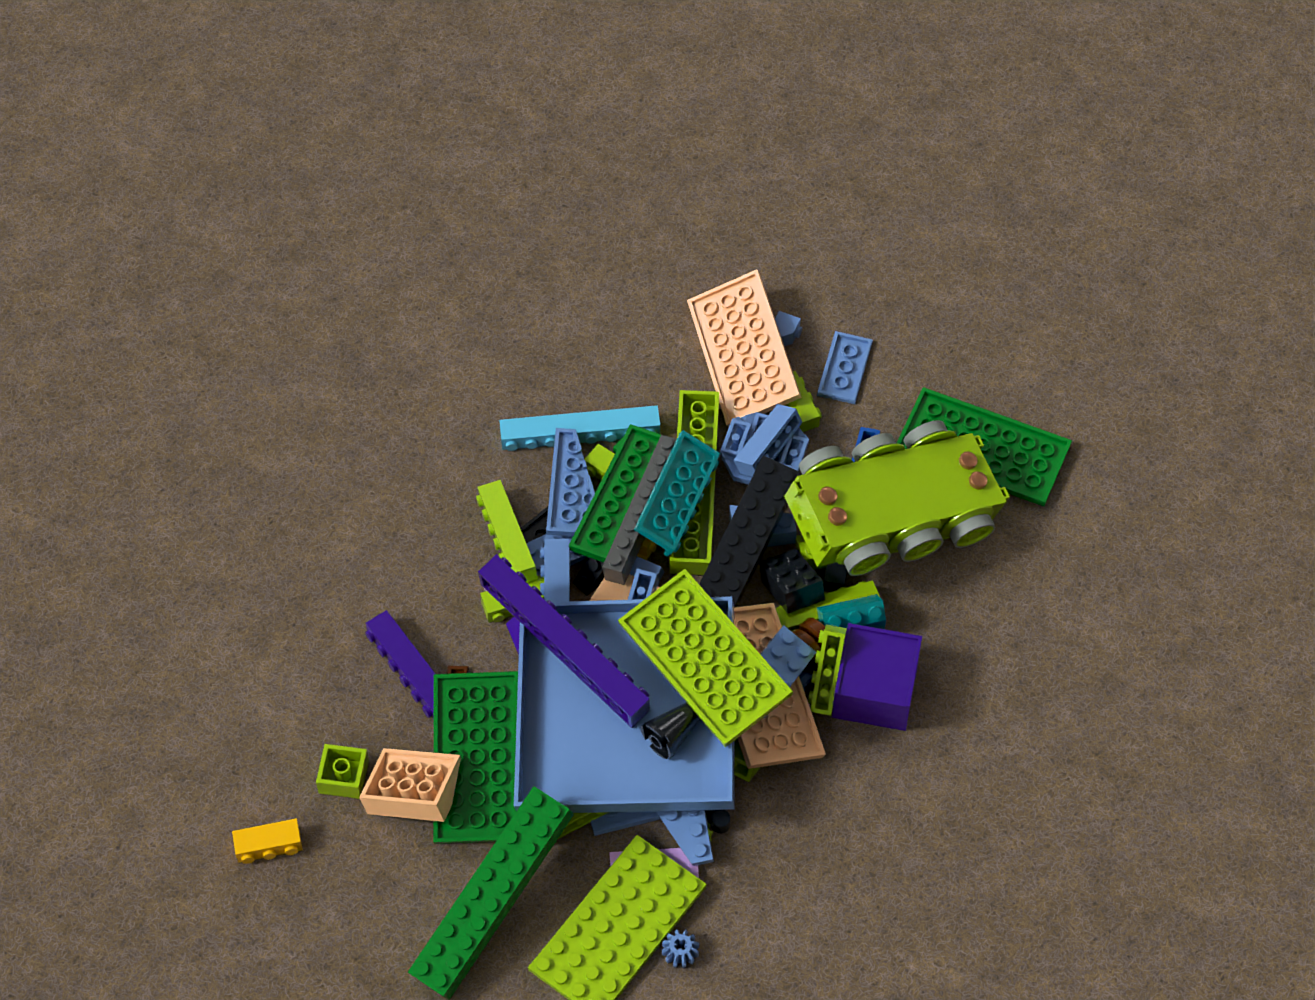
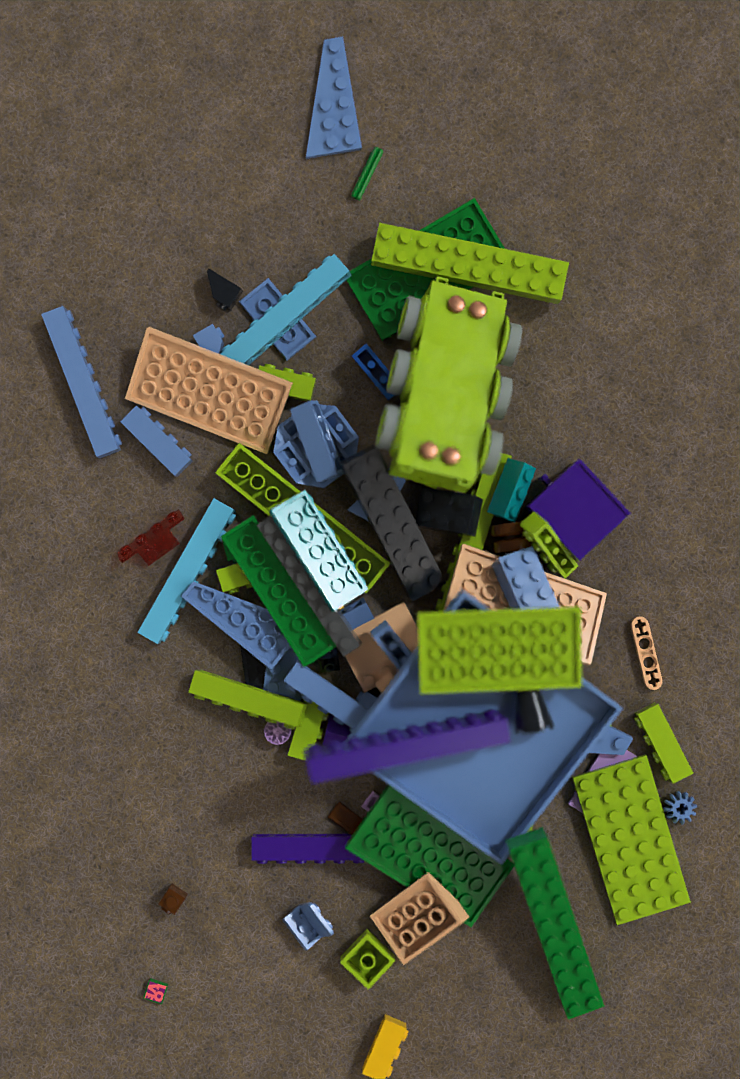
camera: 55 degrees left, 30 degrees up
none -> medium blue brick [41,306,122,458]
none -> clear red bracket [117,509,185,566]
none -> medium blue brick [120,406,193,477]
none -> tile [144,978,168,1004]
none -> reddish brown brick [159,883,188,915]
none -> black slope [207,269,243,311]
none -> medium azure brick [221,254,351,365]
none -> medium blue bracket [282,902,334,950]
none -> medium blue wing [306,37,362,159]
none -> green axle [351,147,383,201]
none -> lime brick [371,223,569,304]
none -> light nougat beam [630,616,662,690]
none -> lime brick [634,702,693,784]

